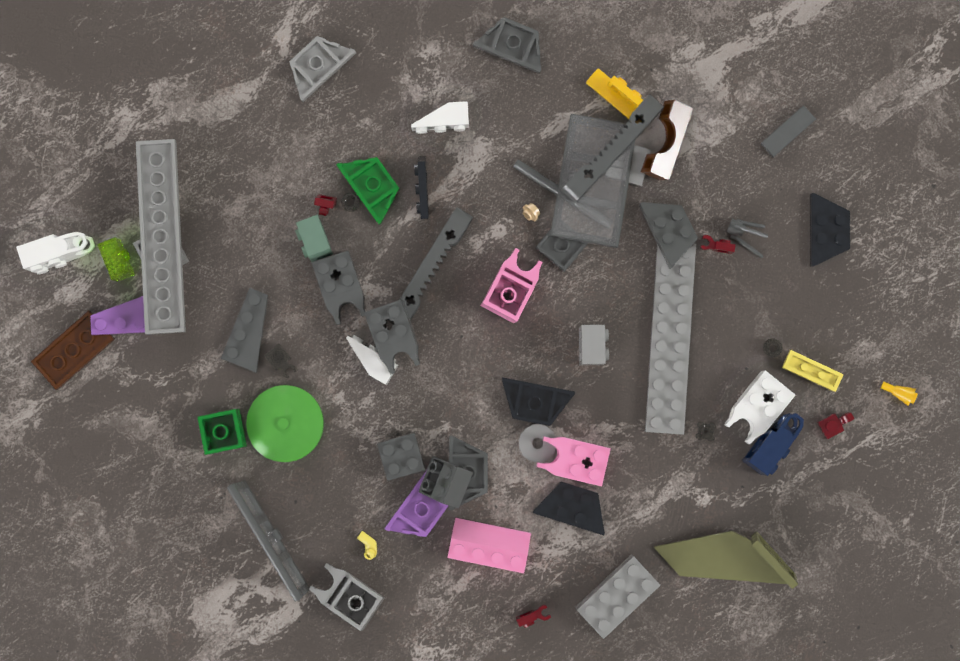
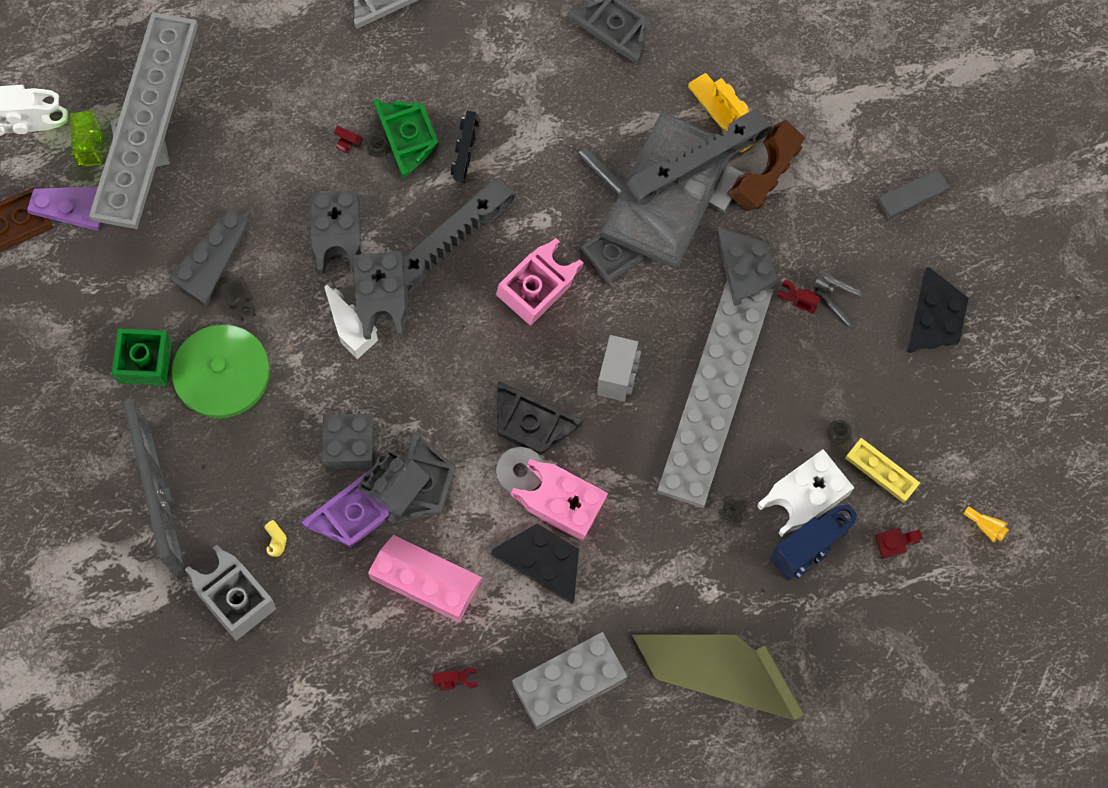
camera: 10 degrees right, 15 degrees down
sand green brick [295,215,333,262] -> none
white slope [411,101,469,134] -> none
tan plate [523,203,540,221] -> none

